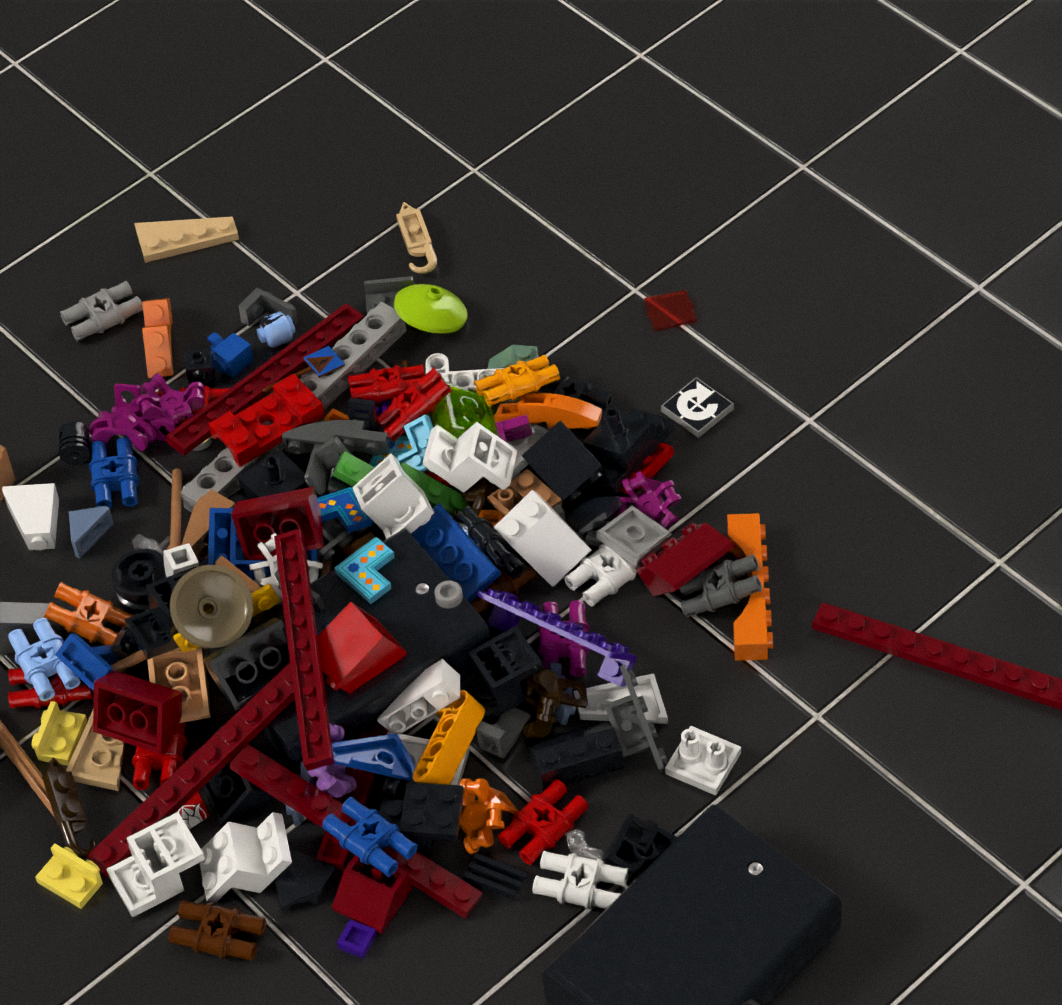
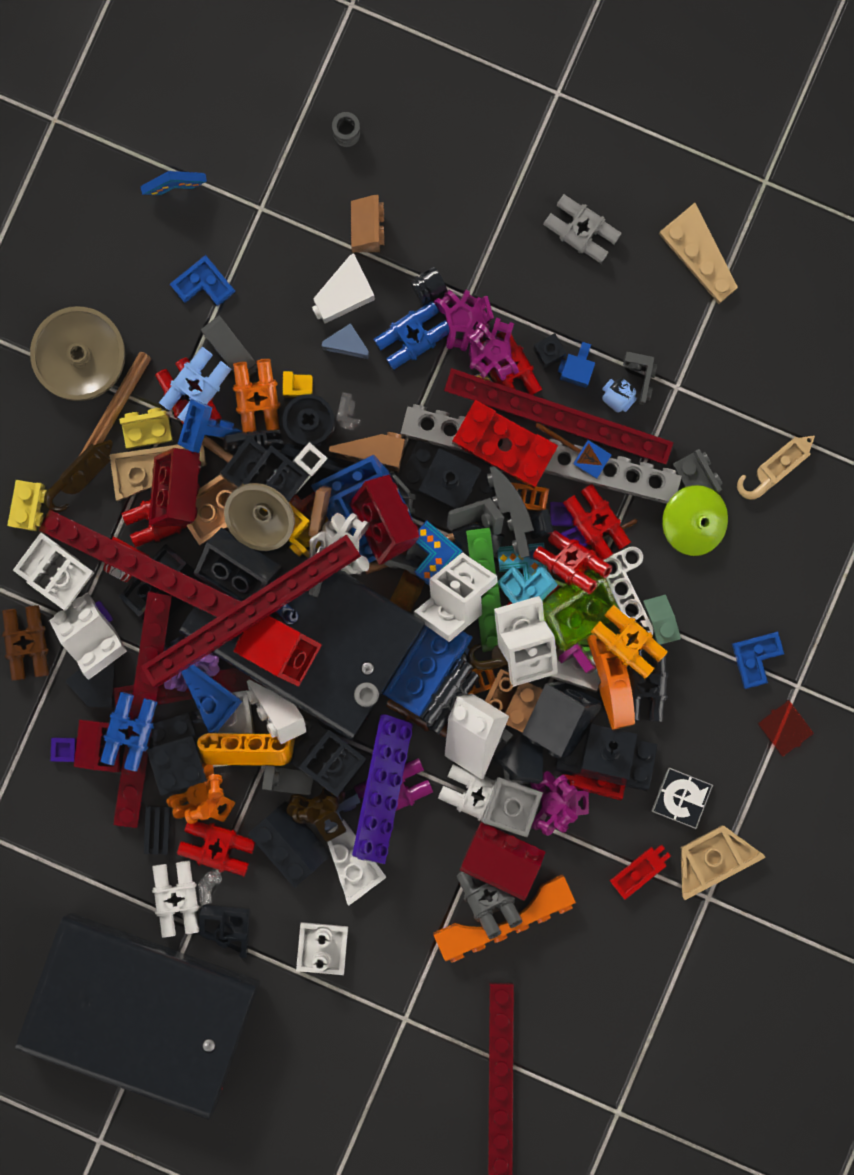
camera: 60 degrees right, 35 degrees up
orange arch [142,298,174,378] -> none
medium nougat bar [167,468,183,550] -> none
medium azure tile [335,537,395,604] -> none
dark grey bracket [604,664,668,774] -> none
none -> yellow panel [283,371,313,398]
none -> red hinge [609,845,671,900]
none -> tan wing [681,825,765,900]
none -> blue tile [732,632,784,689]

